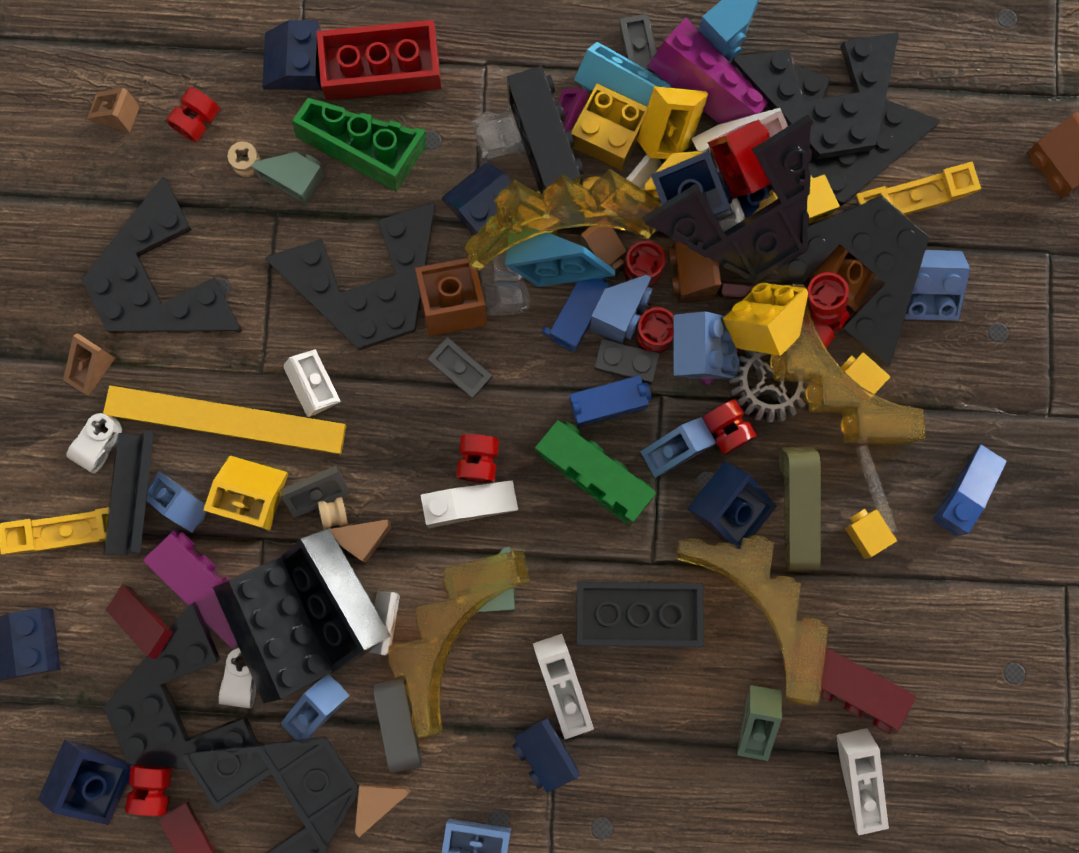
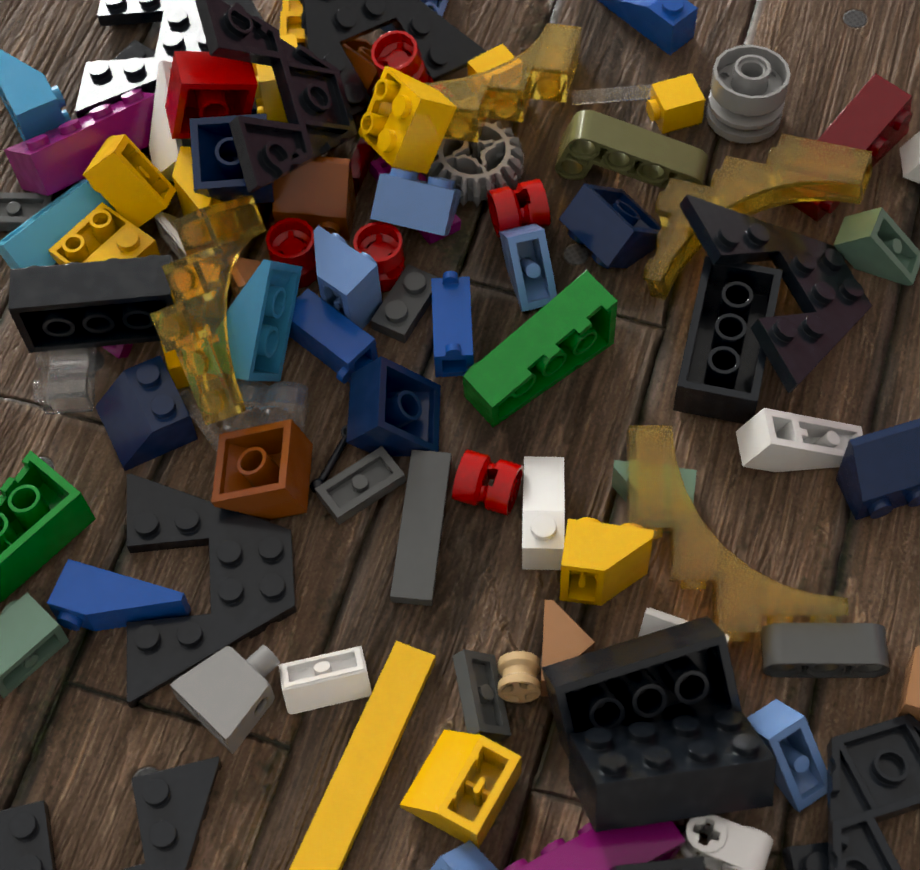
camera: 75 degrees left, 20 degrees down
none -> blue slope [47,559,191,631]
none -> light grey torso [170,645,280,754]
none -> black hinge [310,425,348,494]
none -> dark blue slope [347,356,441,456]
none -> dark grey tile [390,449,452,606]
none -> yellow slope [559,517,654,606]
none -> black wing [679,195,872,393]
none -> light grey wheel [706,45,791,144]

